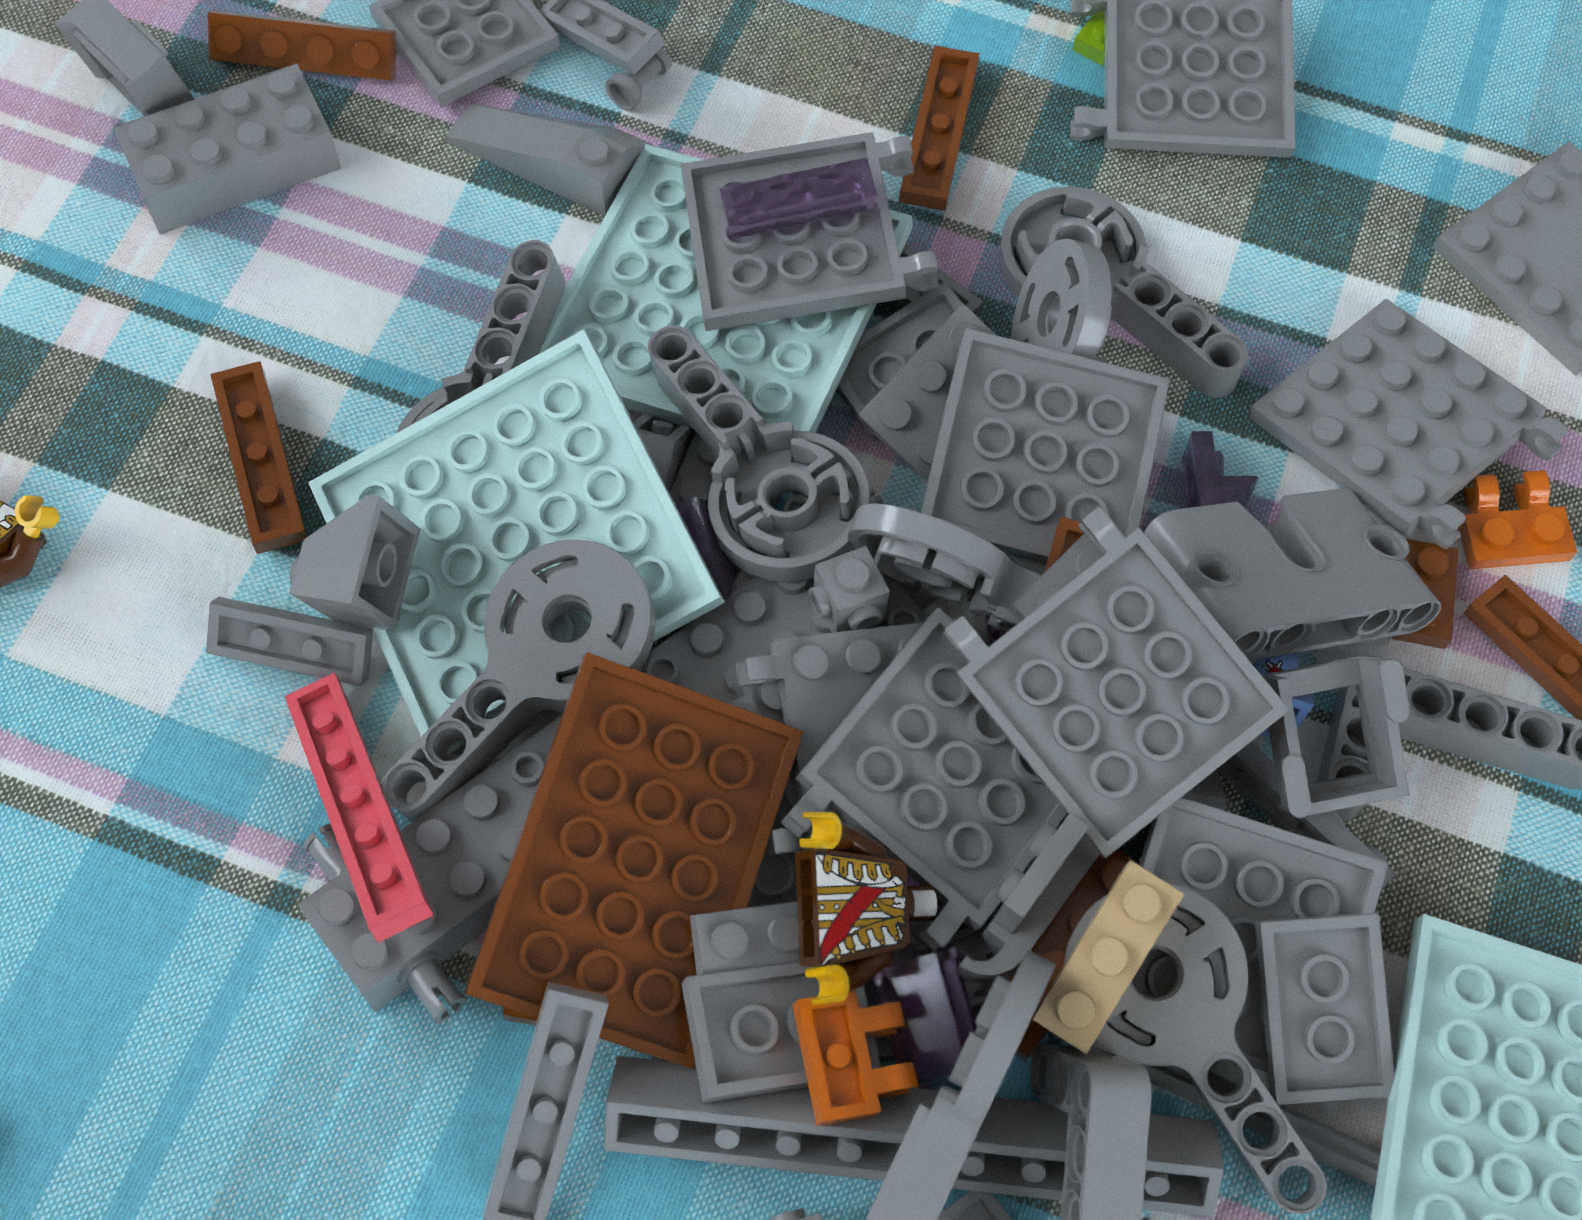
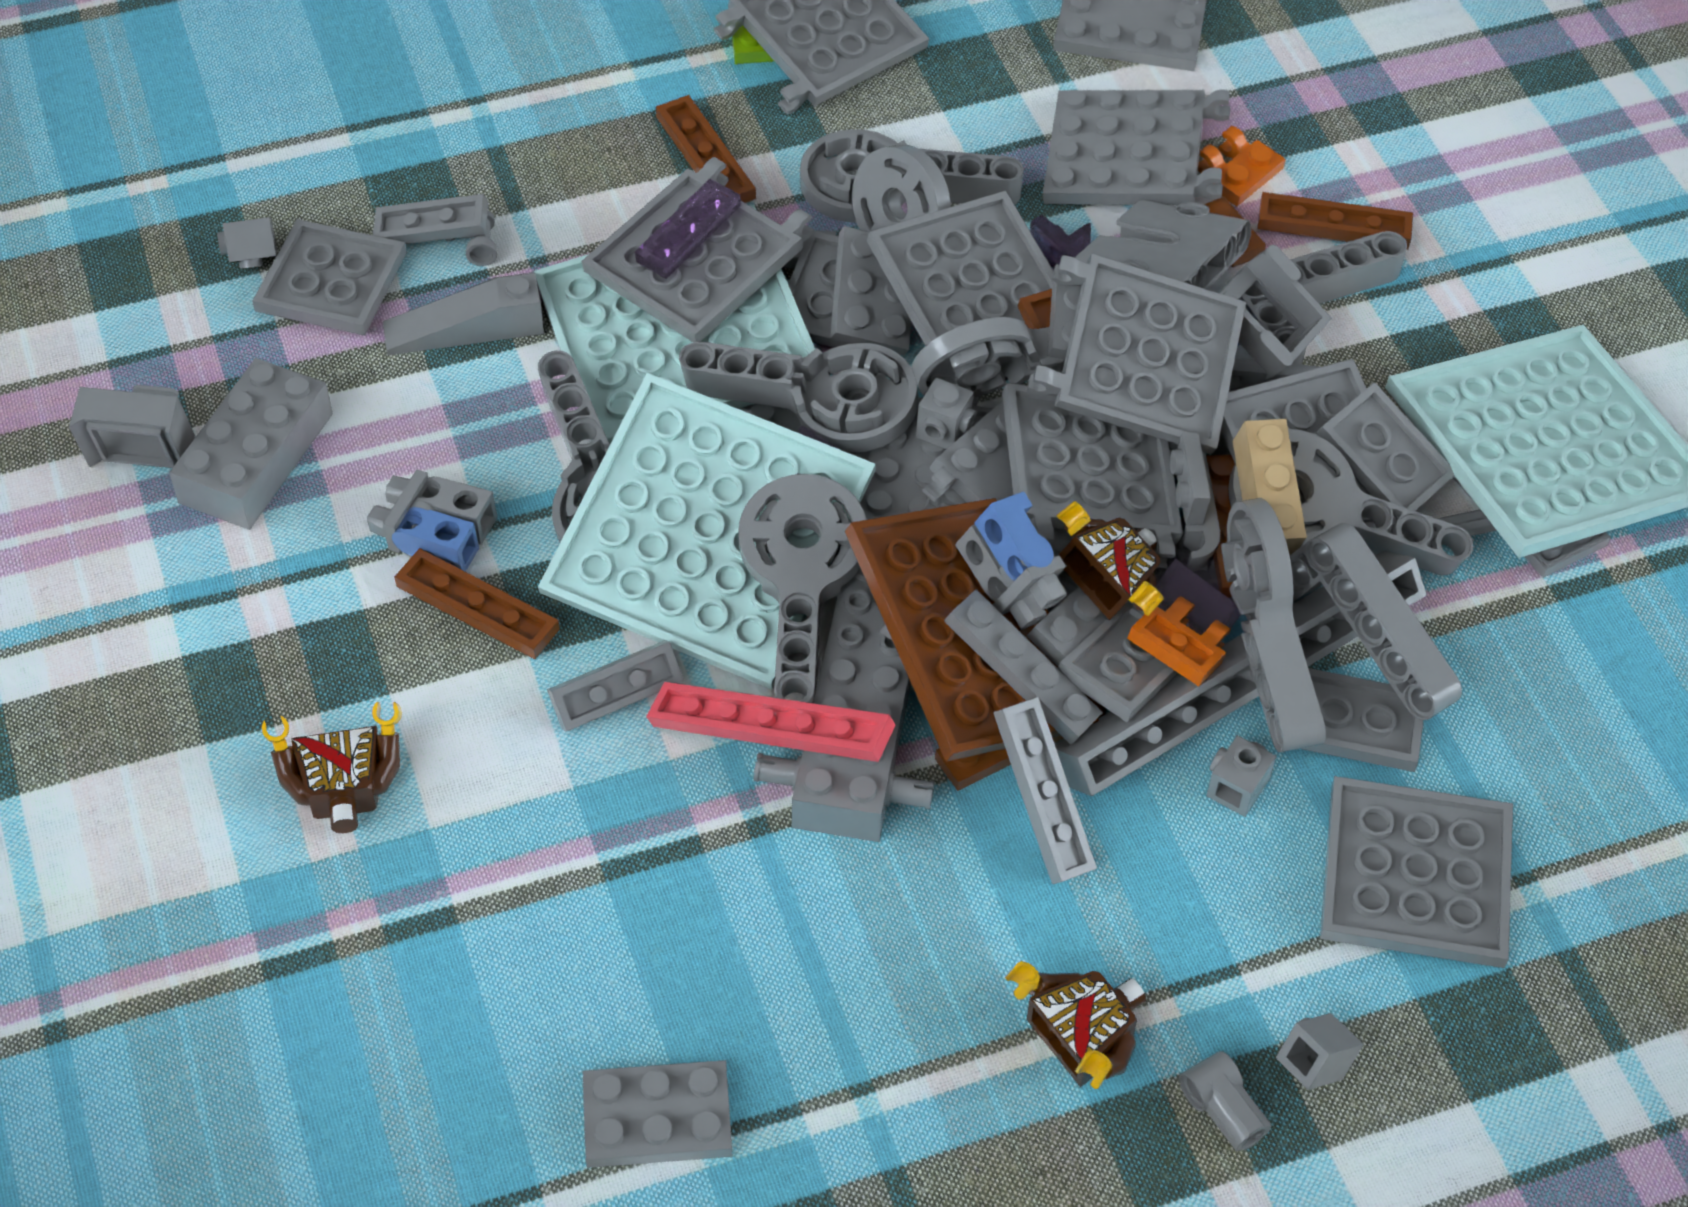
camera: 40 degrees left, 10 degrees down
dark orange plate [208,9,396,81] -> none
light grey slope [289,494,421,631] -> none
none -> hips [367,469,498,572]
none -> light grey plate [944,589,1103,745]
none -> hips [955,491,1067,630]

